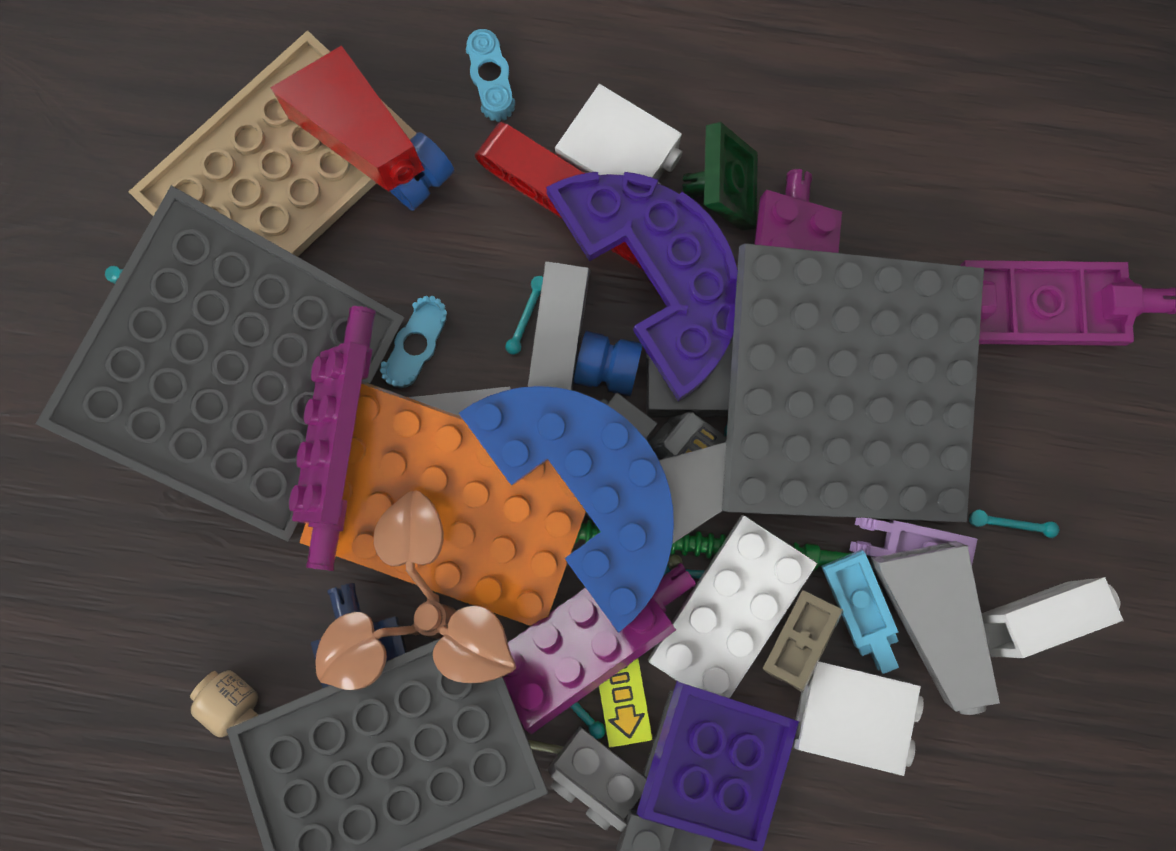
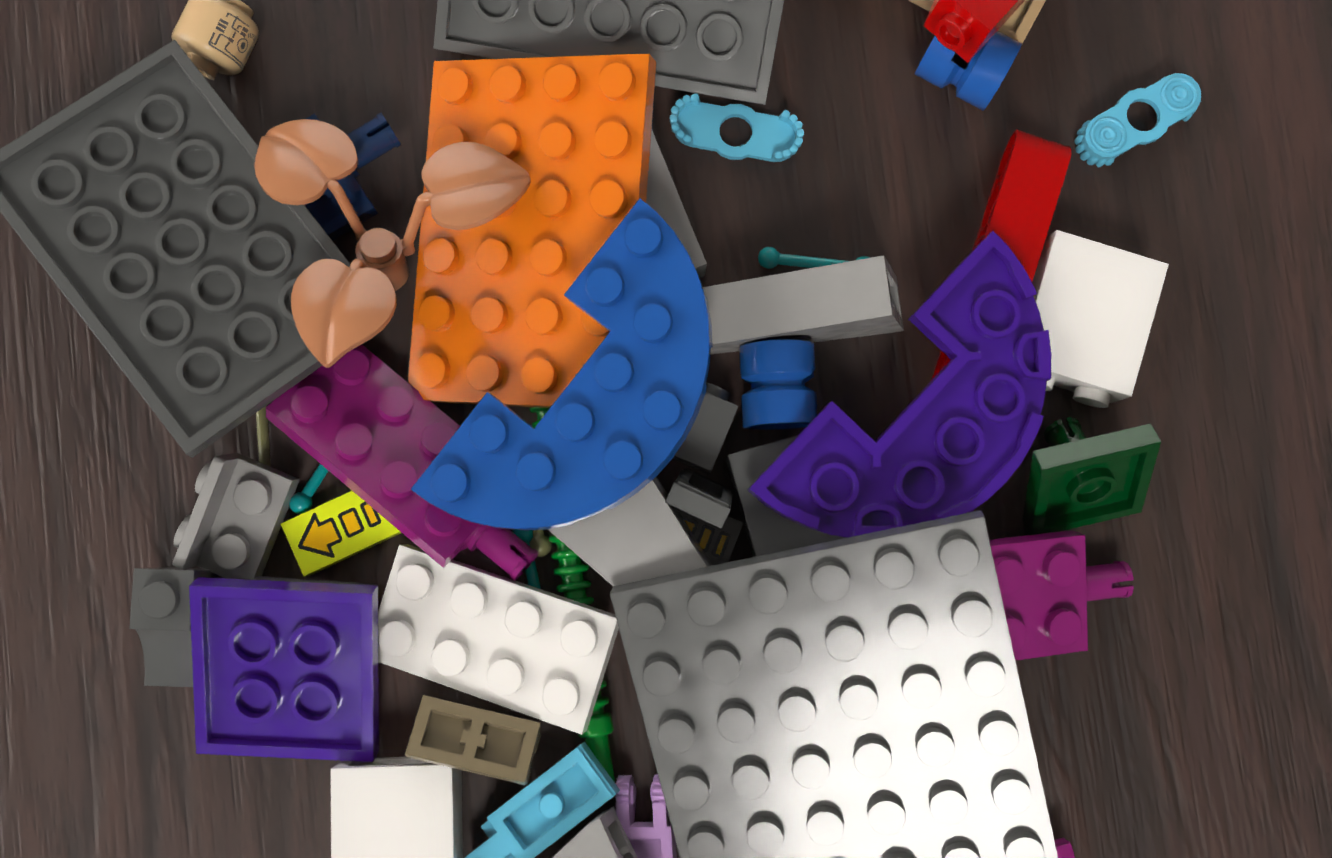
camera: 75 degrees right, 5 degrees up
magenta plate [289,306,376,571] -> none

